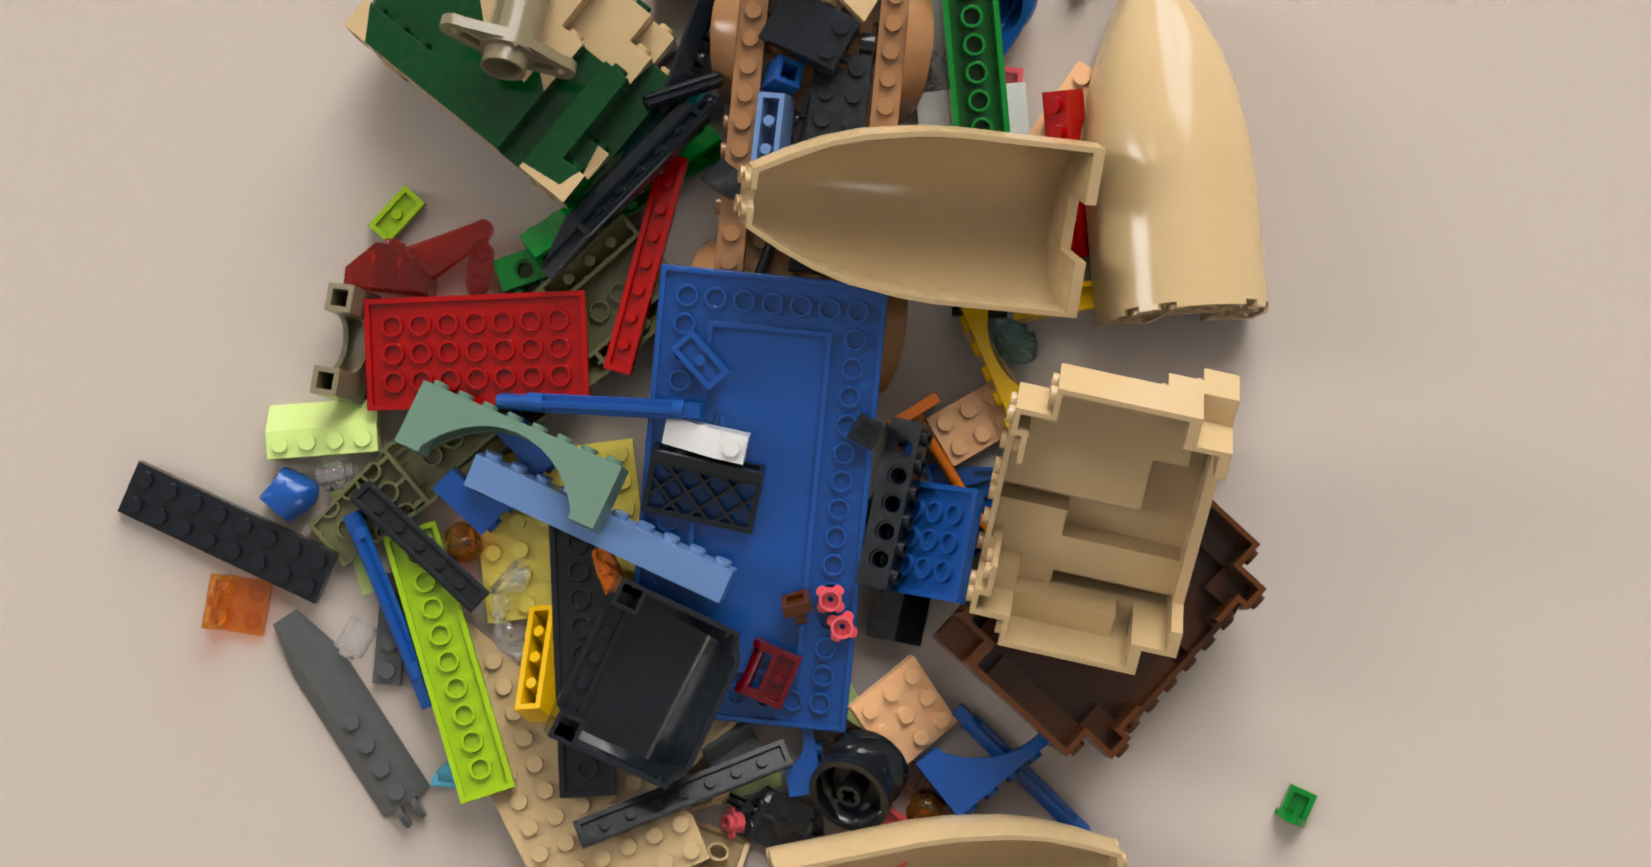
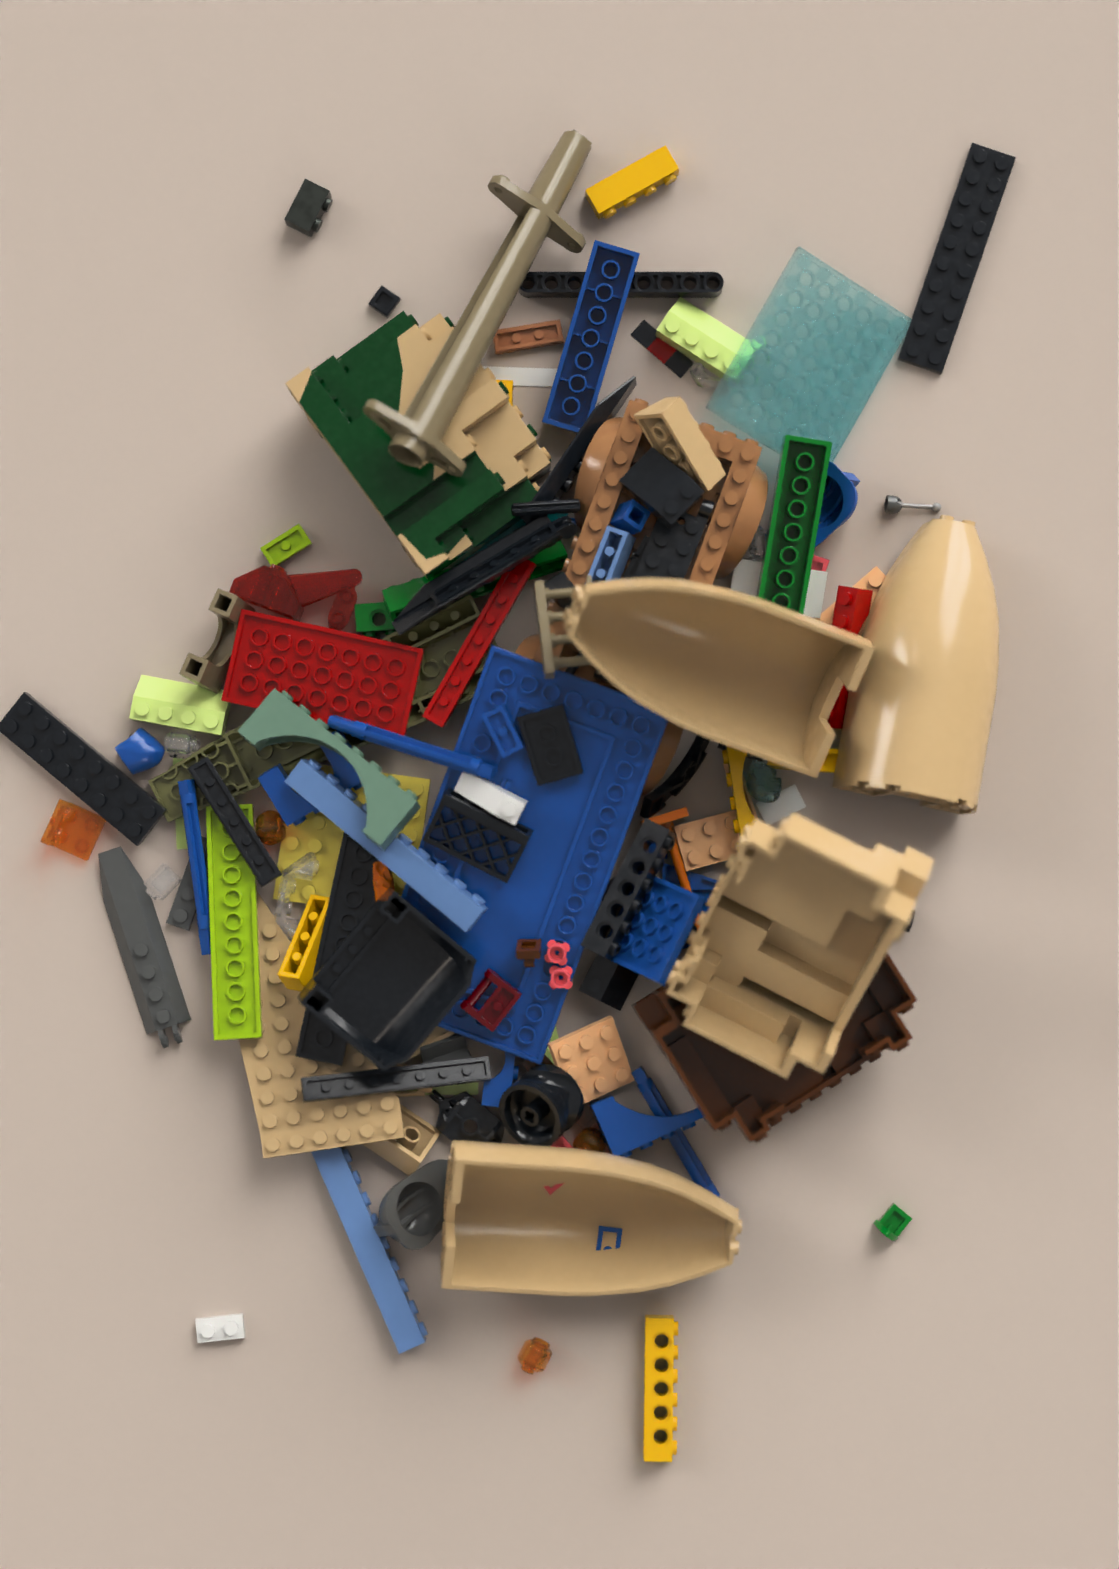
camera: 15 degrees right, 0 degrees up
medium azure tile [431,762,456,788] -> none
coral plate [721,806,746,840] -> none
black plate [847,411,886,451] -> none
none -> black tile [517,704,584,786]
none -> dark tan fence [533,575,602,680]
none -> black tile [640,734,710,819]
none -> white sticker [756,784,806,825]

